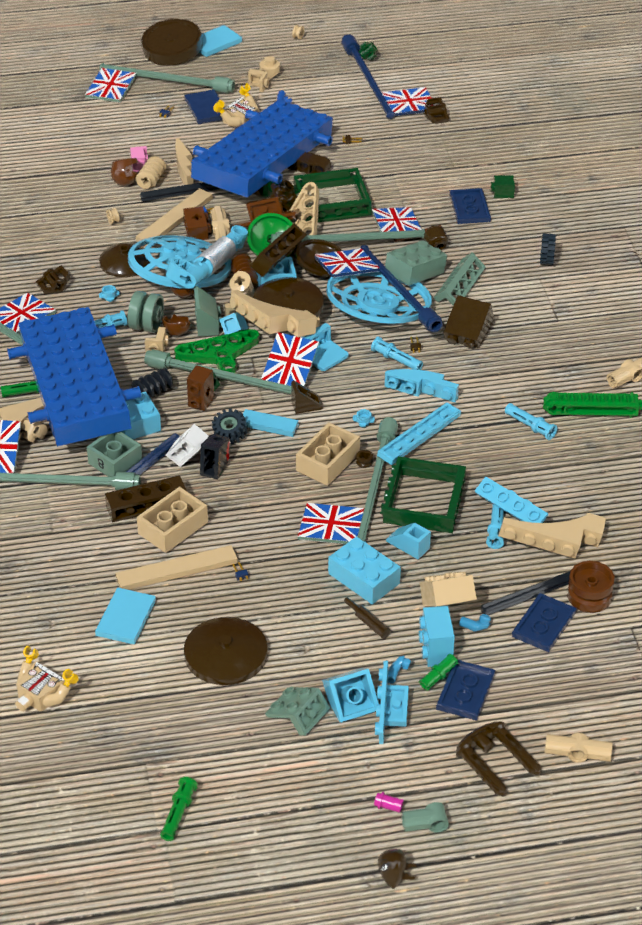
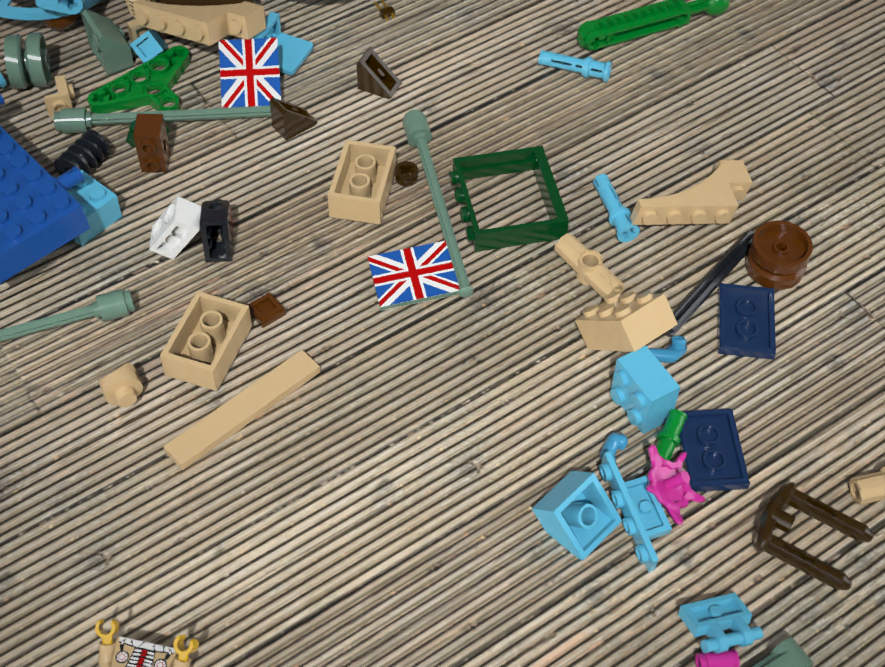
camera: 25 degrees left, 10 degrees up
sand green brick [87,431,142,477] -> none
medium azure tile [95,587,156,645] -> none
dark brown brick [105,475,187,523] -> none
dark blue axle [126,433,180,475] -> none
reddish brown hair [162,314,191,336] -> none
dark brown dish [184,617,268,685] -> none
black bush [212,409,248,445] -> none
dark blue piece [232,562,249,581] -> none
medium azure tile [243,409,299,437] -> none
sand green bracket [265,687,330,736] -> none
medium azure brick [328,536,401,605] -> none
dark brown axle [344,597,391,639] -> none
medium azure plate [353,409,375,427] -> none
medium azure pin [371,336,423,370] -> none
medium azure tile [377,402,461,465] -> none
medium azure slope [385,369,459,402] -> none
medium azure slope [386,523,431,559] -> none
medium azure bracket [475,477,548,523] -> none
none -> tan piece [98,363,143,407]
none -> reddish brown tile [248,292,286,328]
none -> dark brown slope [357,47,402,99]
none -> tan piece [554,233,625,299]
none -> dark pink piece [646,445,705,525]
none -> medium azure plate [678,593,763,654]

